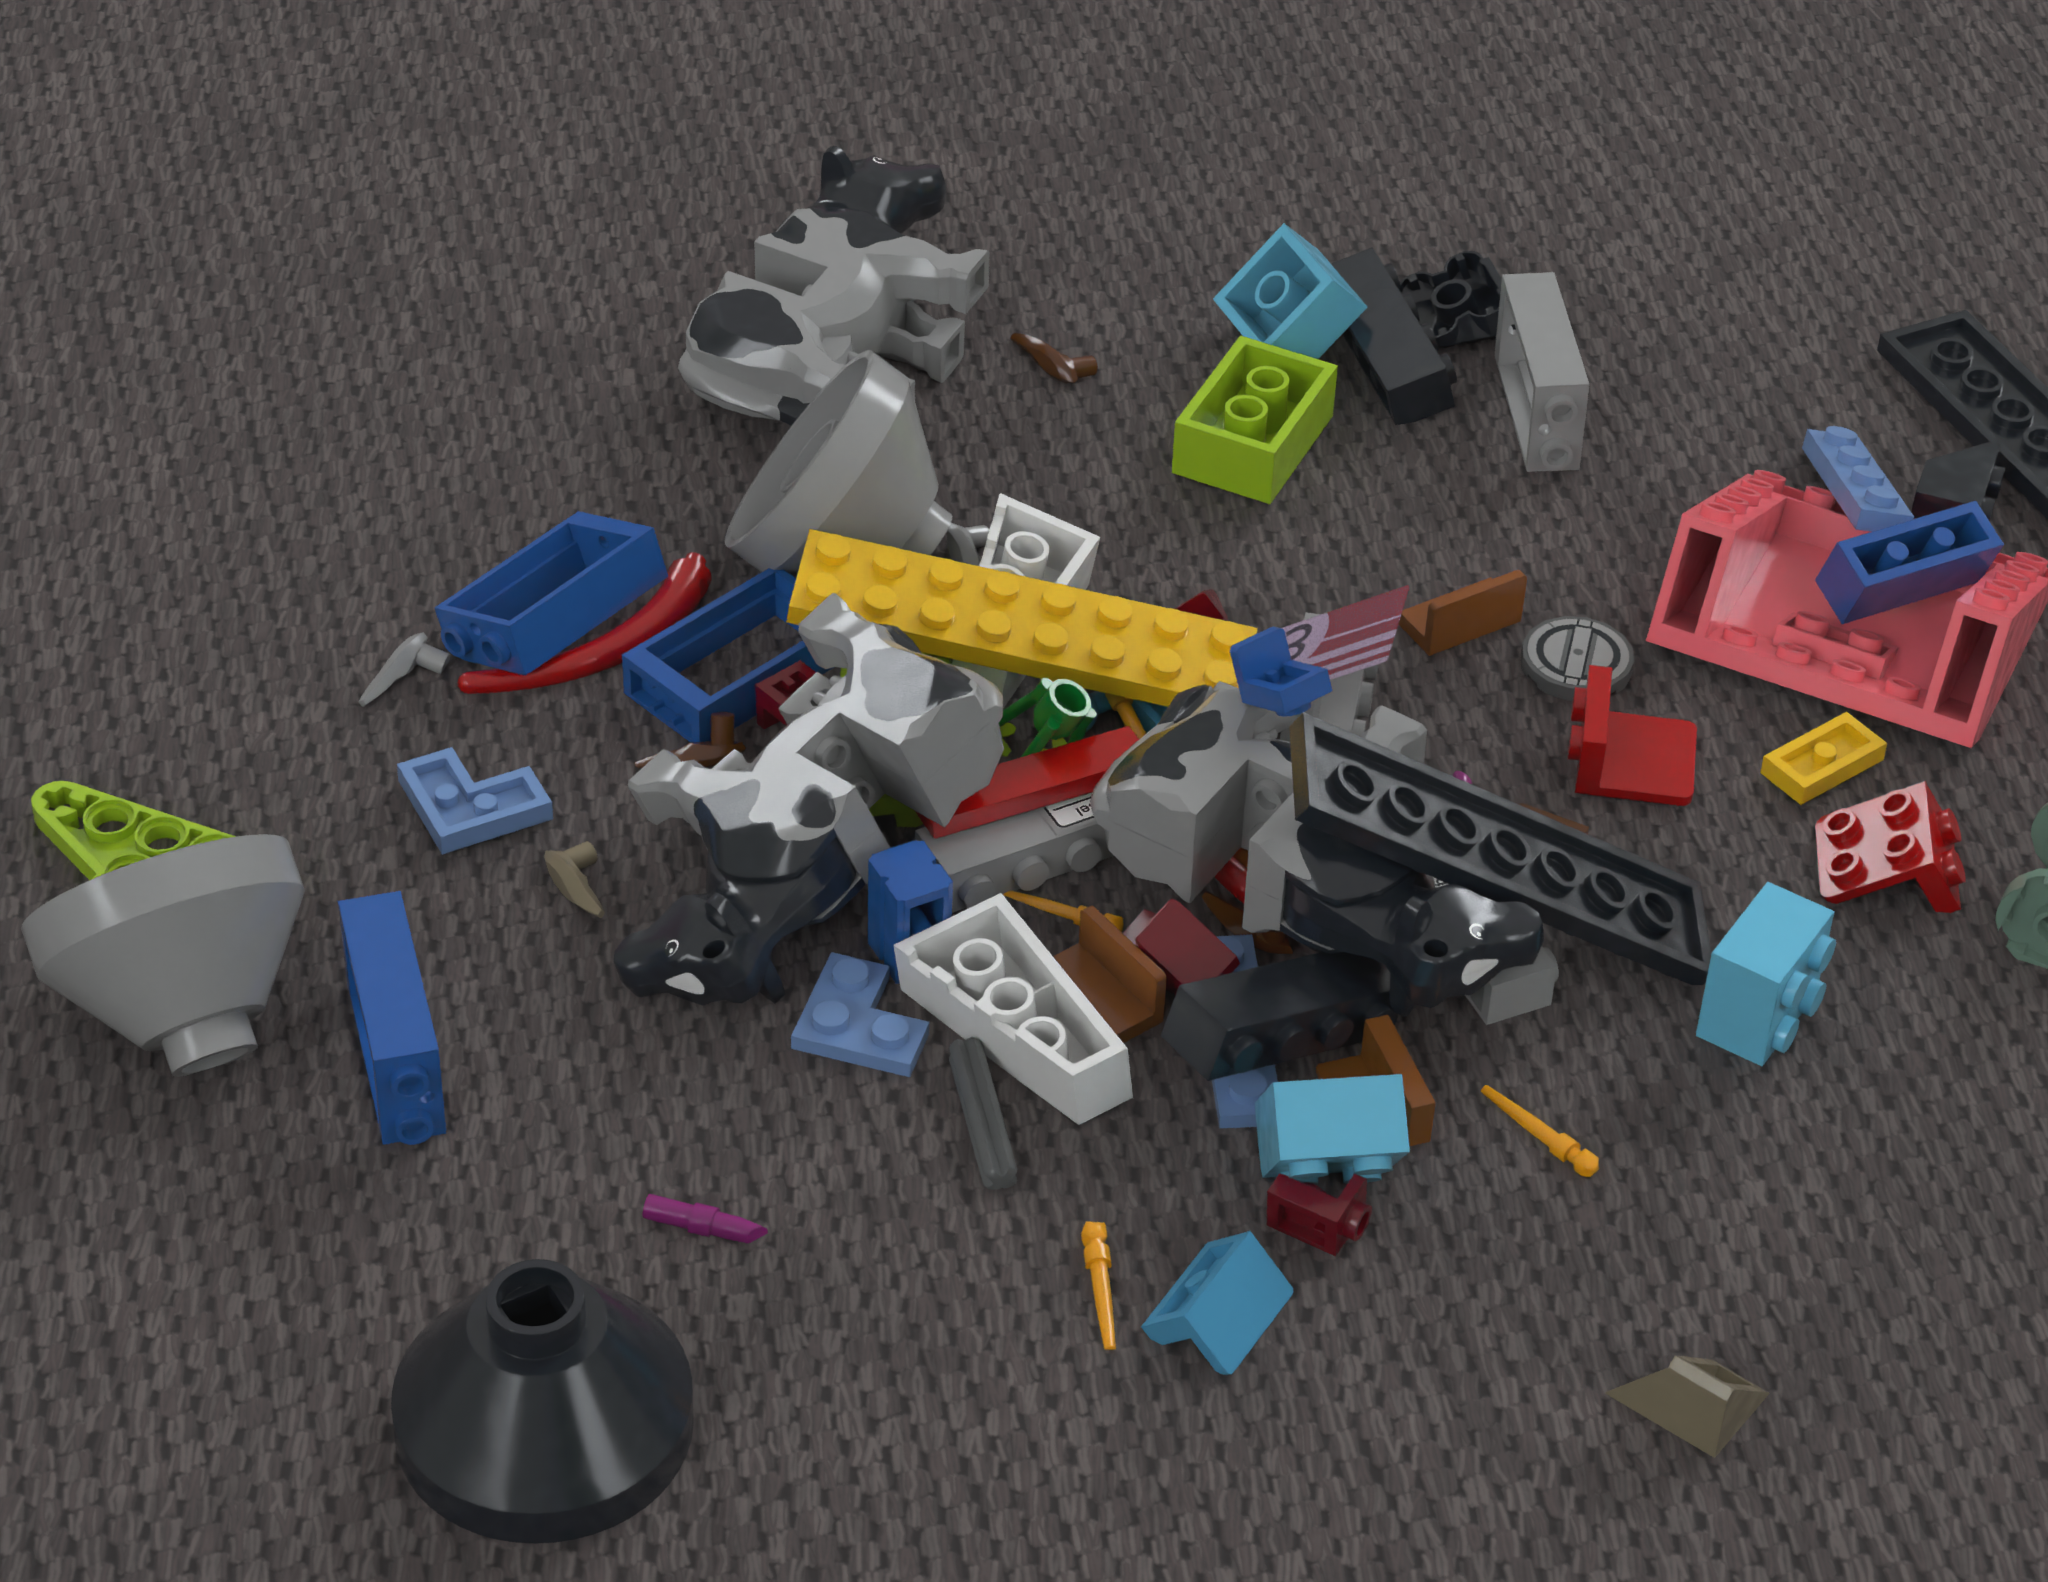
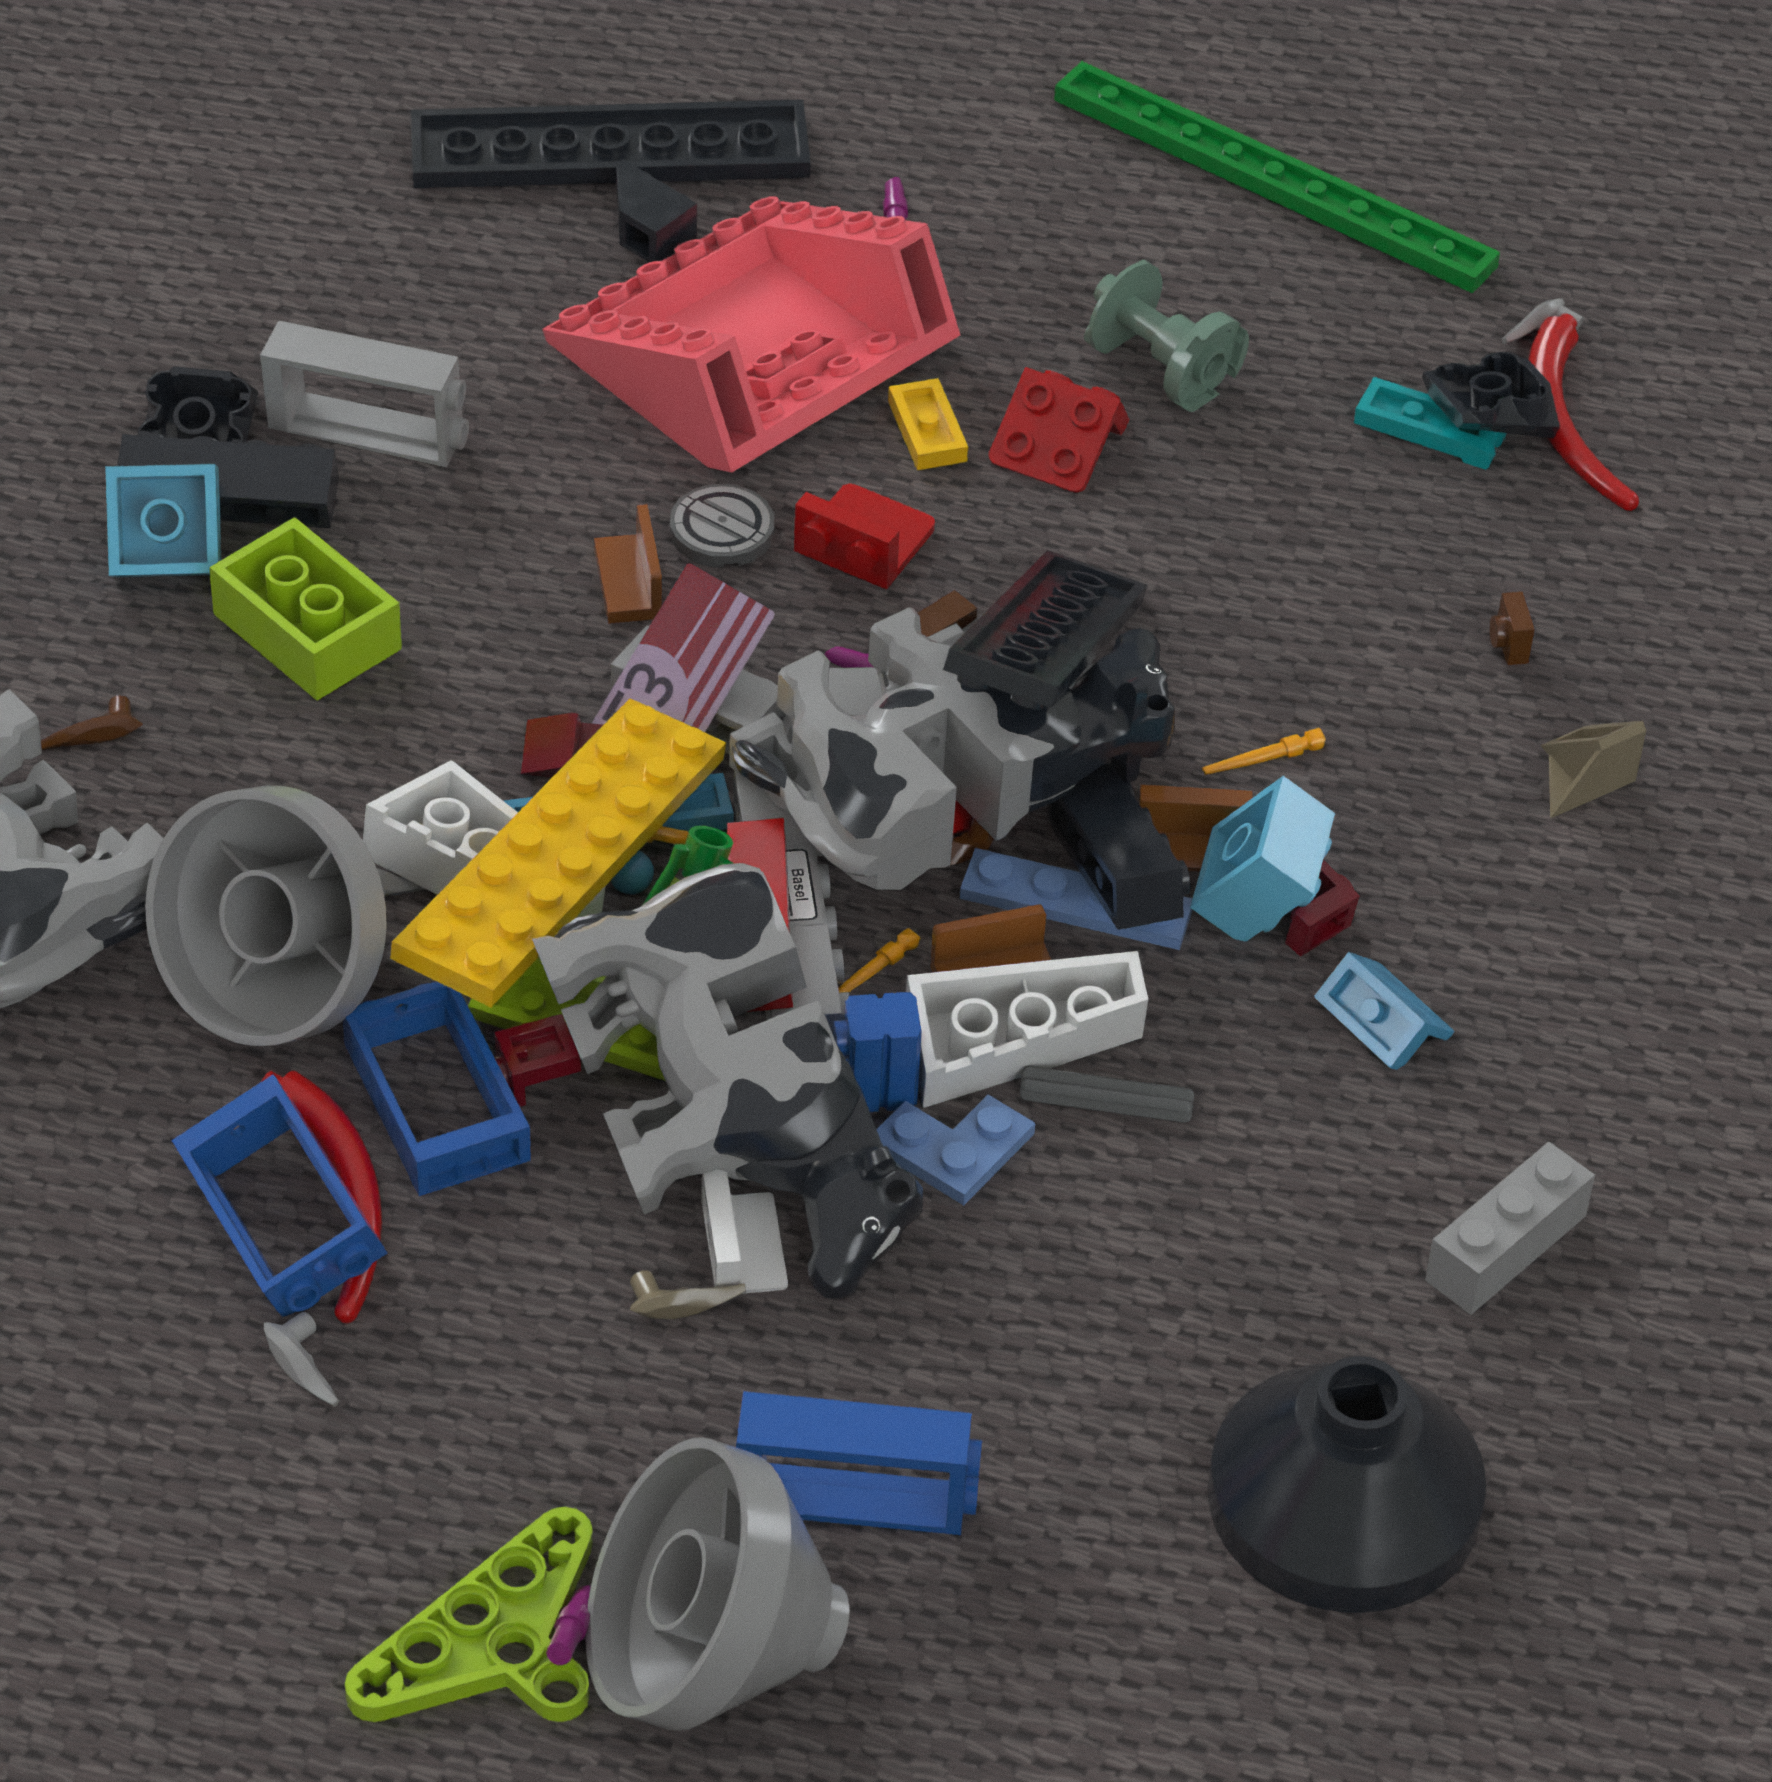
camera: 70 degrees left, 5 degrees up
medium blue plate [397,747,553,854] -> none
reddish brown bar [634,712,746,768] -> none
magenta piece [642,1194,768,1244] -> none
light orange piece [1081,1221,1116,1350] -> none
dark red slope [1123,898,1240,995] -> none
blue bracket [1230,626,1333,717] -> none
medium azure brick [1696,881,1836,1066] -> none
medium blue plate [1802,426,1914,532] -> none
blue brick [1815,501,2004,624] -> none
none -> white panel [701,1169,788,1294]
none -> light grey brick [1425,1142,1595,1315]
none -> reddish brown plate [1490,591,1535,665]

